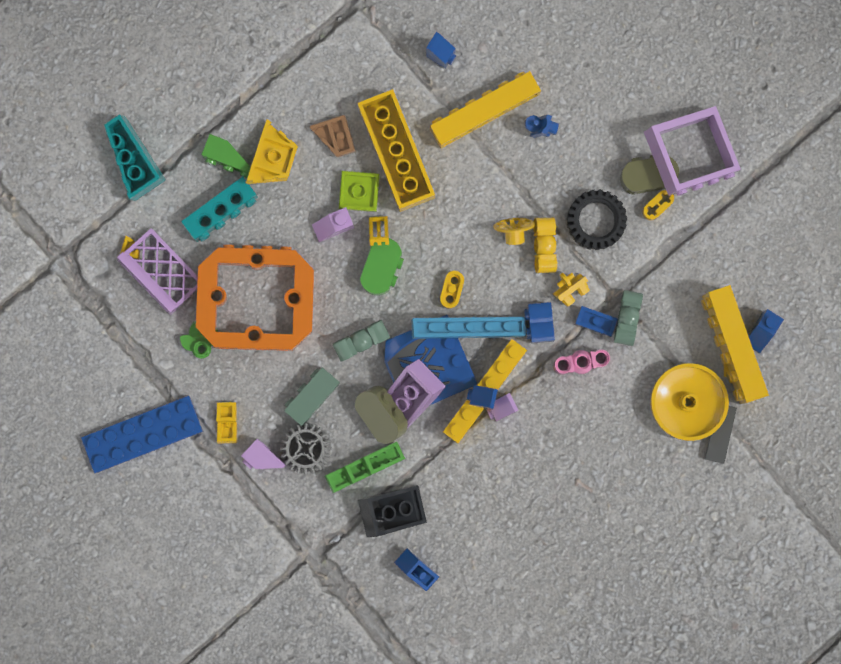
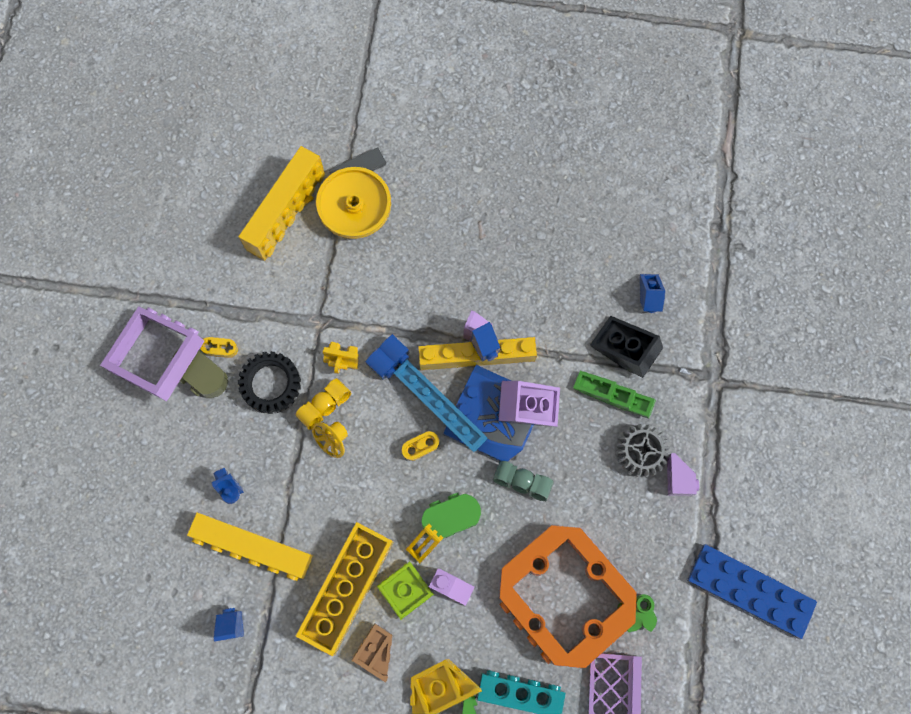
camera: 135 degrees left, 10 degrees down
yellow slope [216,402,237,444] -> none
sand green brick [284,367,340,426] -> none
olive brick [355,386,408,444] -> none
bright pink piece [553,350,610,375] -> none
blue plate [575,306,618,337] -> none
sand green piece [614,290,643,346] -> none
blue slope [748,309,784,353] -> none

